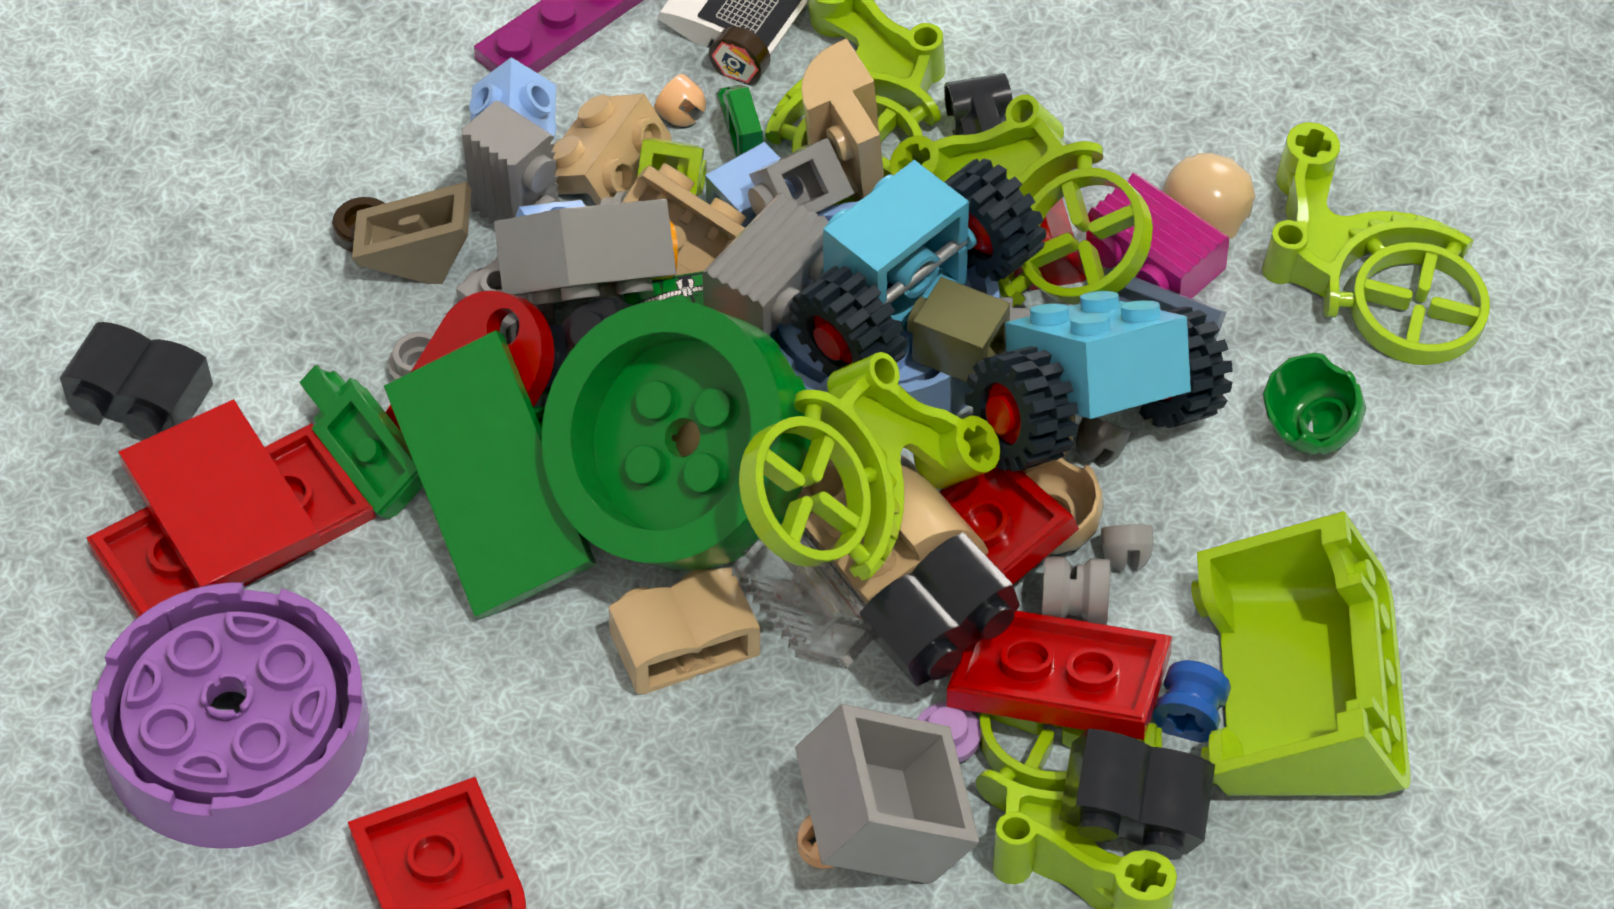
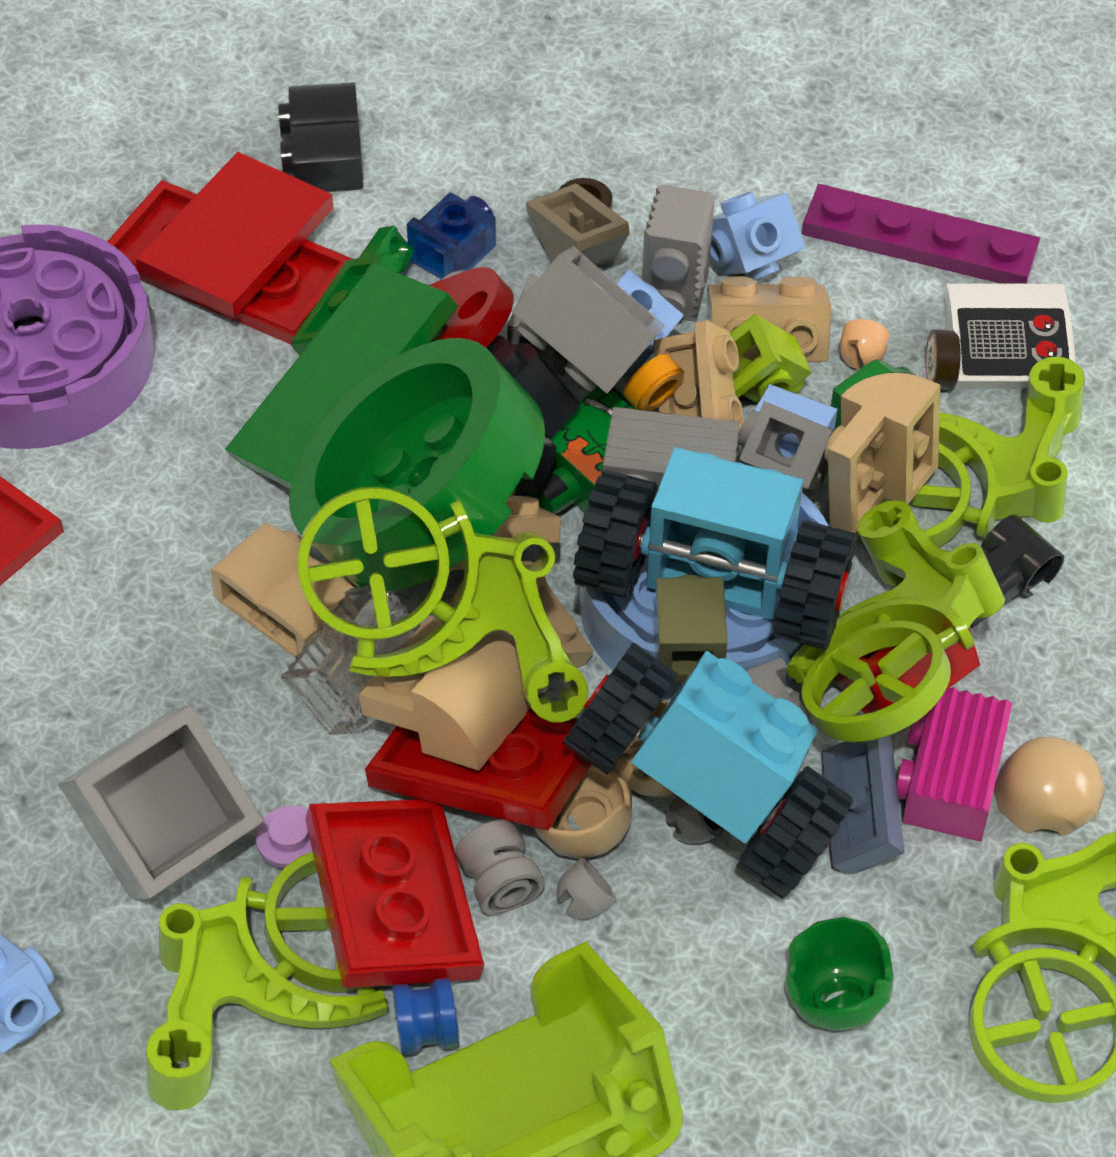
camera: 60 degrees right, 0 degrees up
black brick [860,532,1020,687] -> none
black brick [1059,729,1215,860] -> none
none -> clear blue brick [406,192,496,280]

